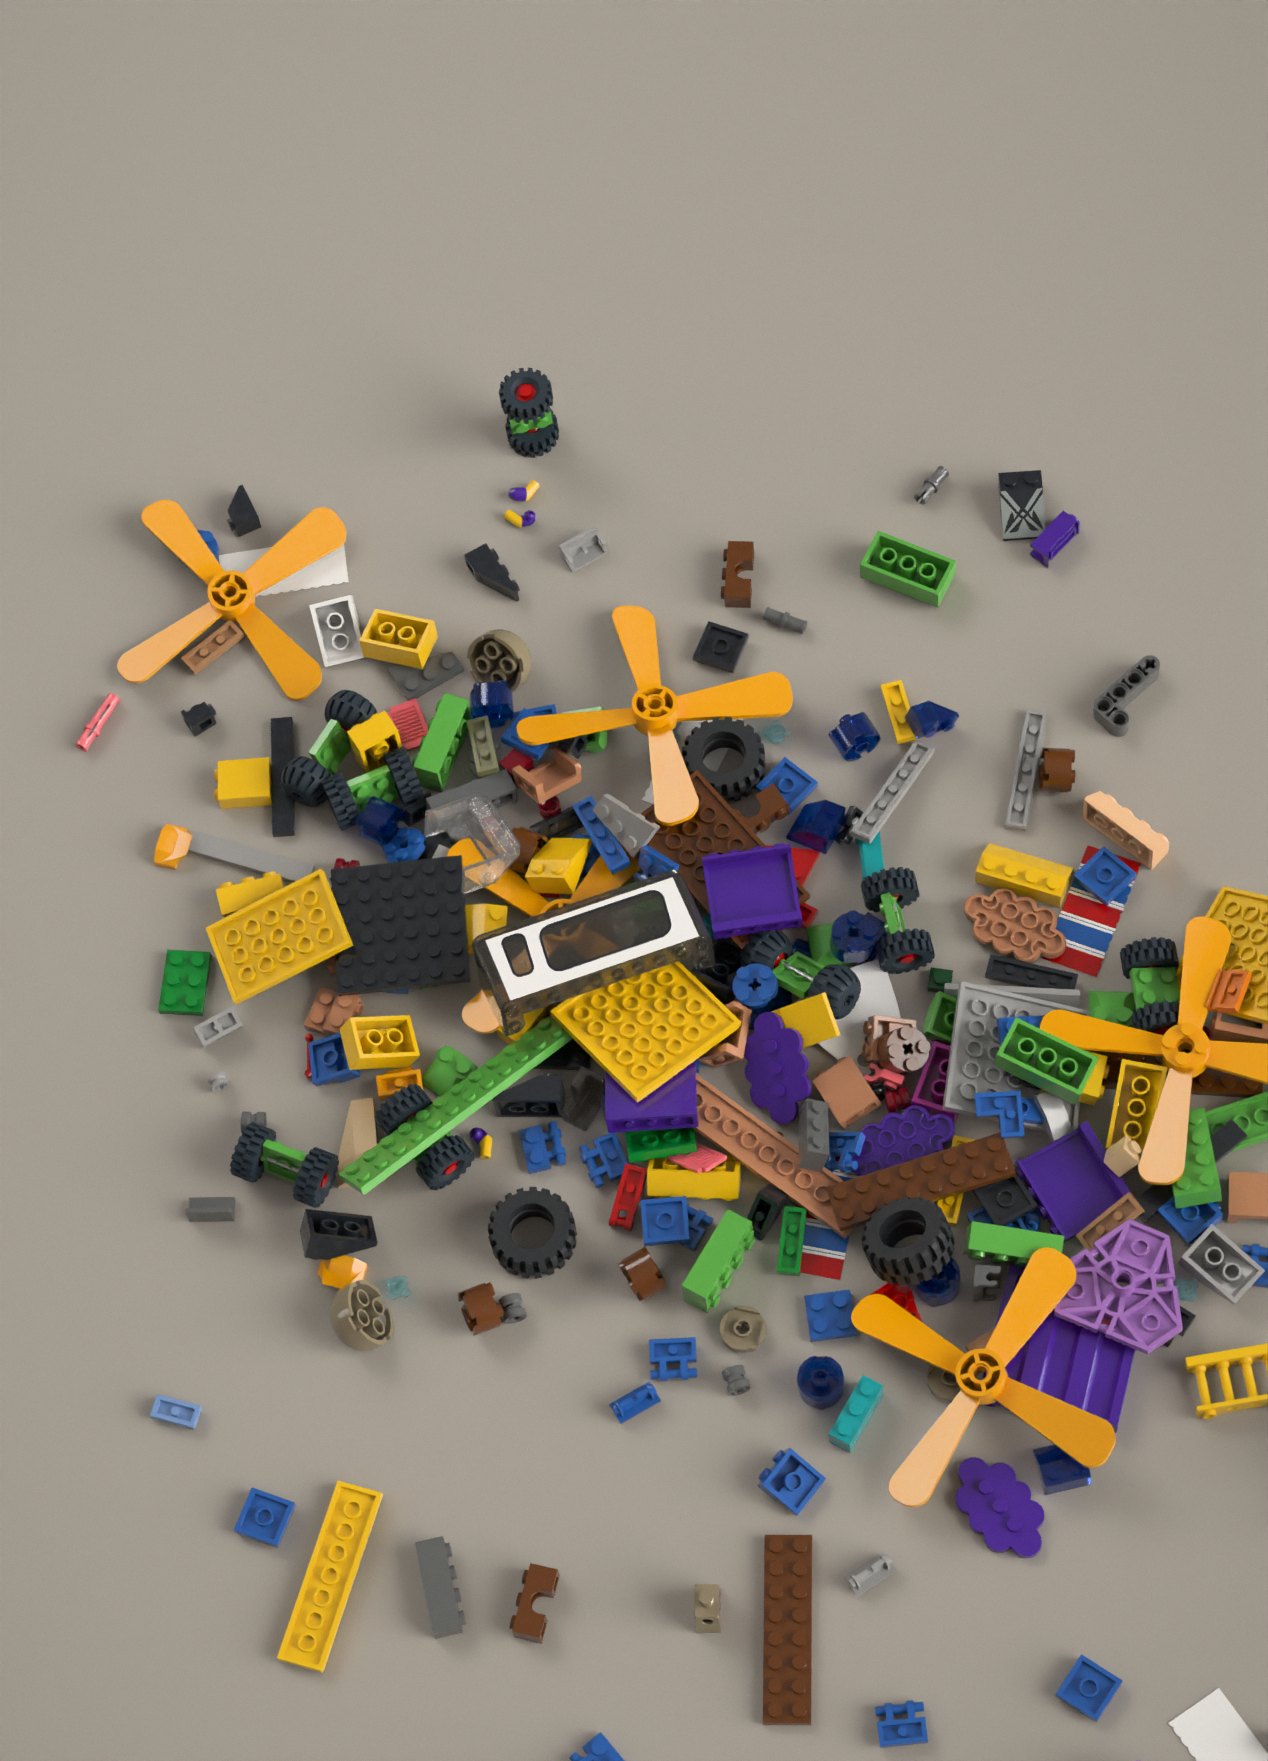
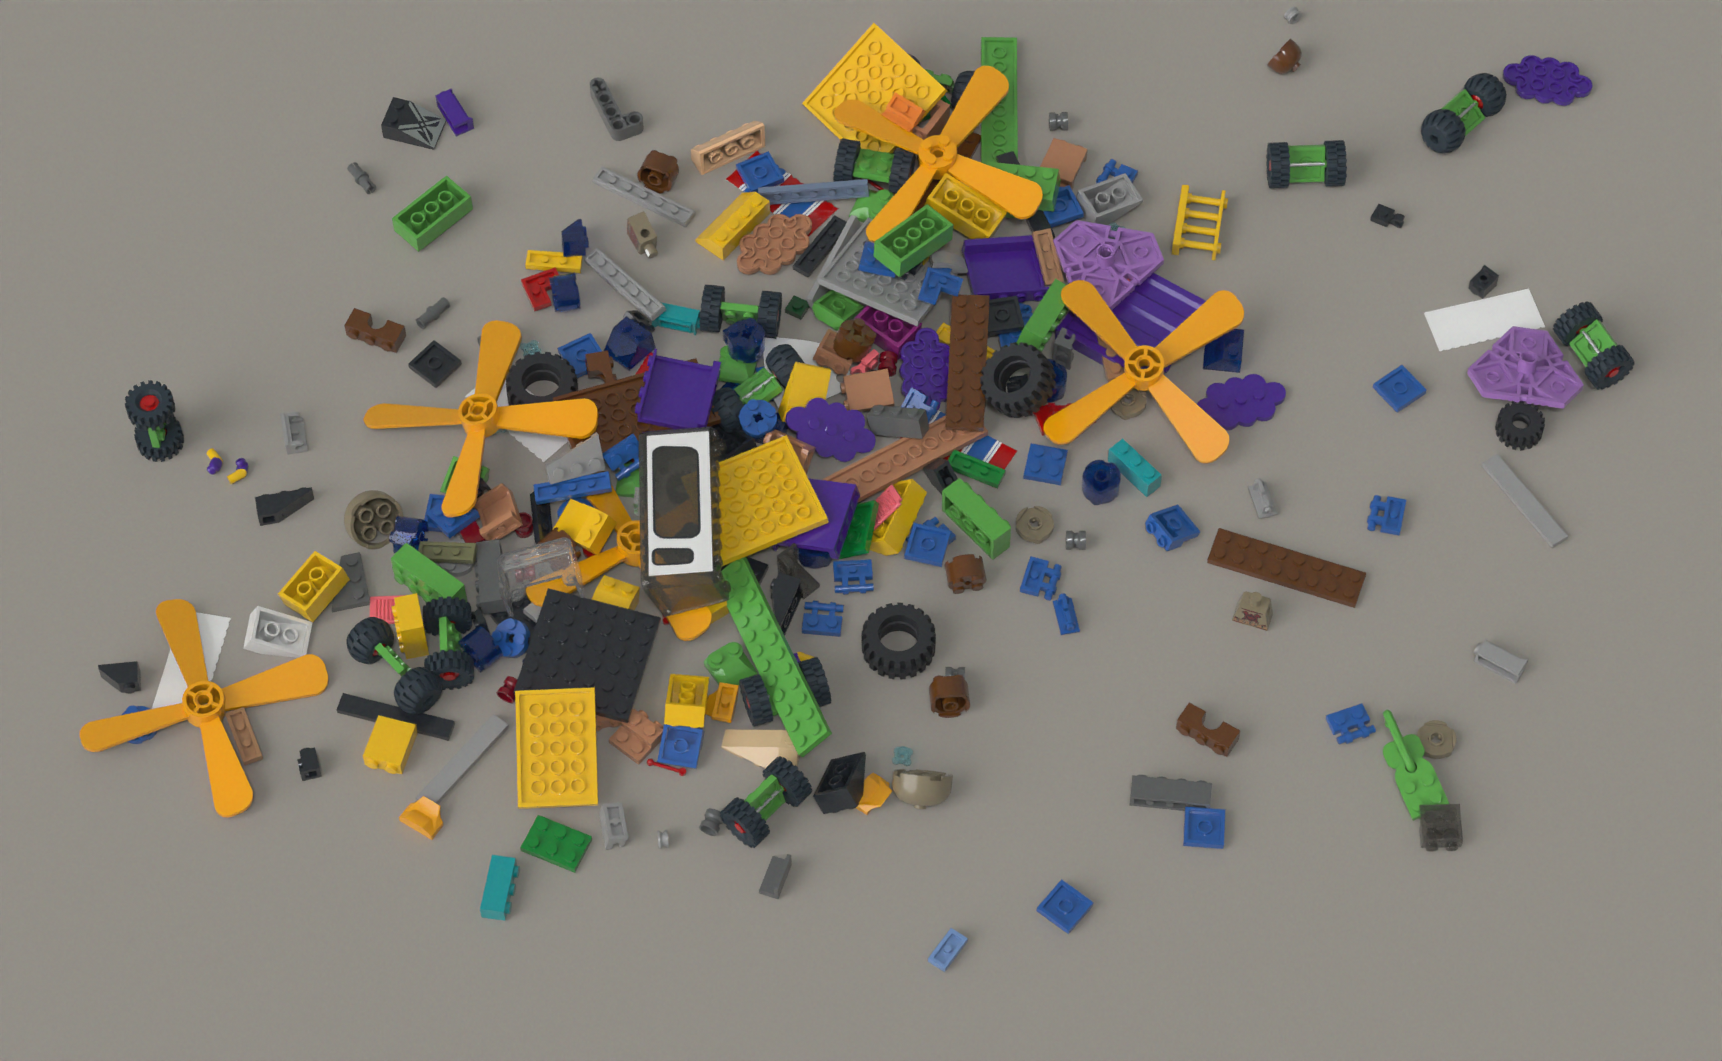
camera: 80 degrees left, 5 degrees down
coral pin [75,693,120,752] -> none
yellow brick [216,871,284,916] -> none
yellow plate [277,1481,383,1673] -> none
red plate [609,1163,647,1232] -> none
tan brick [1104,1135,1142,1177] -> none
none -> teal brick [480,855,520,921]
none -> red plate [521,268,562,312]
none -> dark tan torso [627,211,658,258]
none -> sand blue plate [758,179,869,205]
none -> blue plate [1183,807,1225,849]

